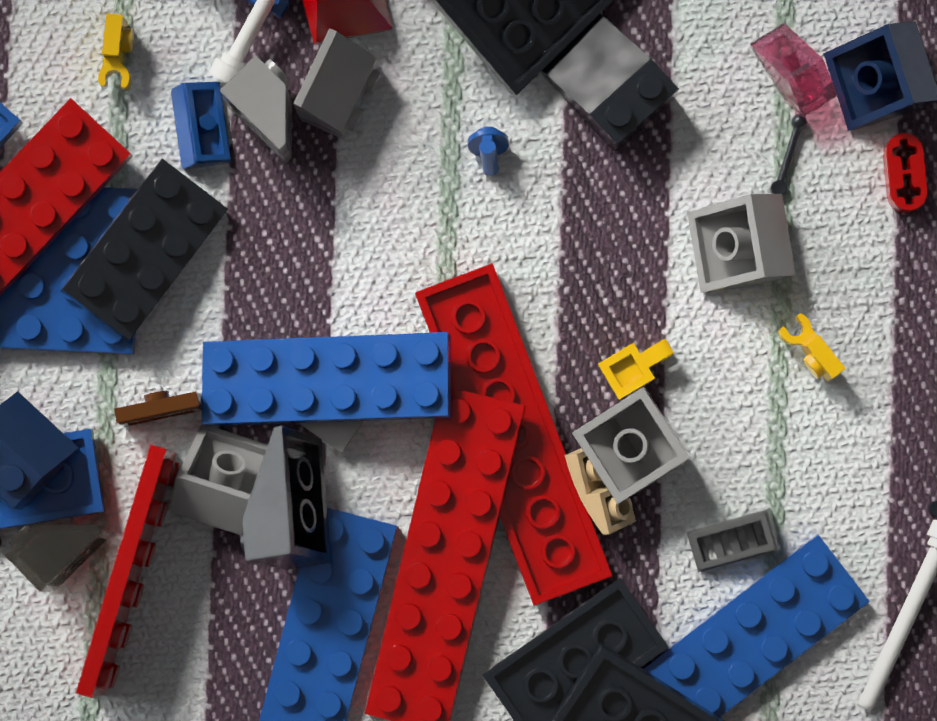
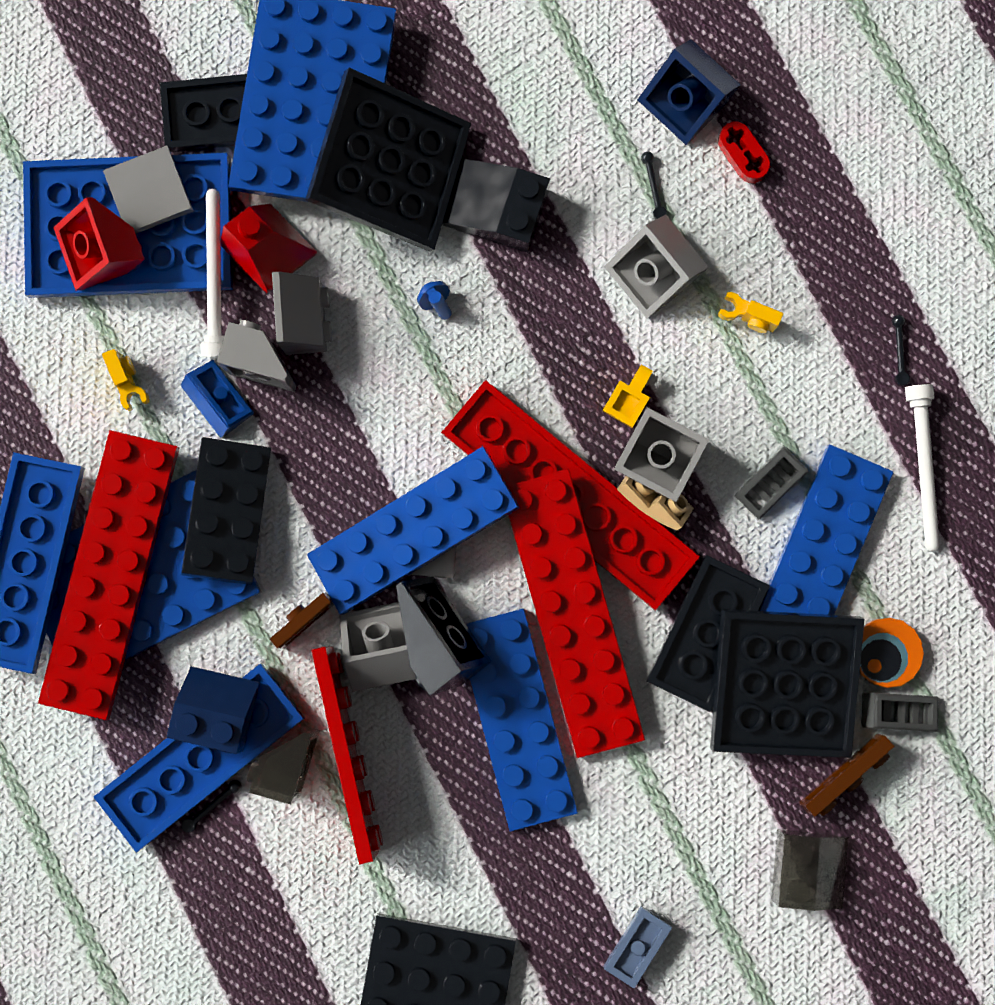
camera: 30 degrees left, 0 degrees up
clear pink slope [750,23,838,117] -> none

